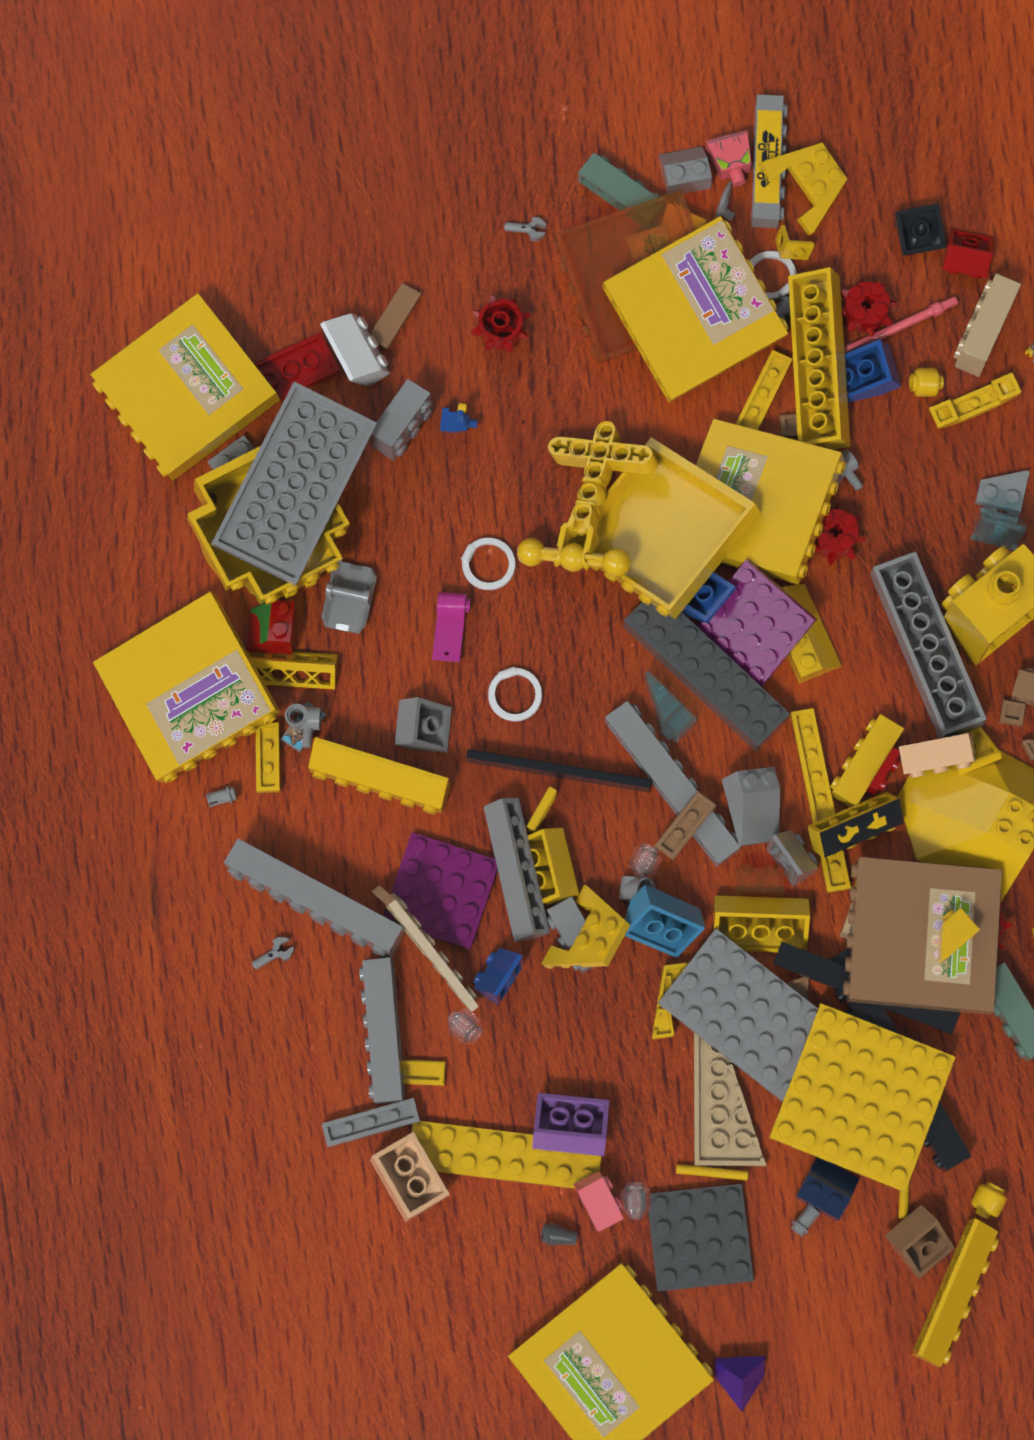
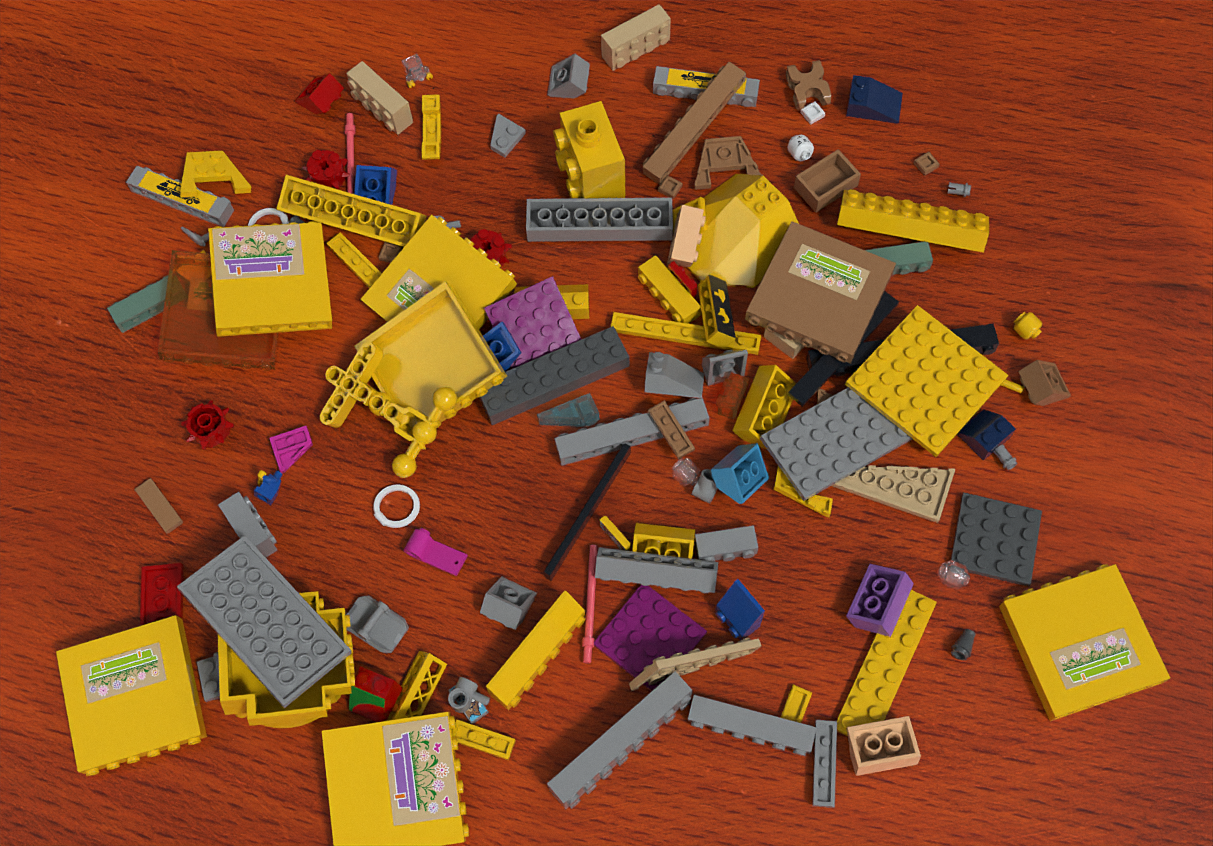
camera: 70 degrees left, 10 degrees down
light grey pin [206,786,237,808] -> none
light grey bar [252,937,295,969] -> none
white slope [320,313,390,388] -> none
clear head [447,1009,483,1044] -> none
white piece [488,666,542,721] -> none
light grey bar [504,217,546,242] -> none
yellow wing [541,885,630,969] -> none
coral brick [573,1171,624,1232] -> none
light grey slope [658,147,712,197] -> none
yellow bar [676,1164,748,1180] -> none
coral torso [705,130,751,187] -> none
dark purple slope [715,1356,765,1411] -> none
yellow bracket [775,225,814,260] -> none
black slope [894,203,947,256] -> none
yellow head [909,368,944,397] -> none
yellow slope [912,1218,999,1367] -> none
yellow slope [938,908,980,964] -> none
clear light blue slope [970,506,1027,551] -> none
none -> dark pink wing [269,426,313,473]
none -> coral bar [582,545,598,663]

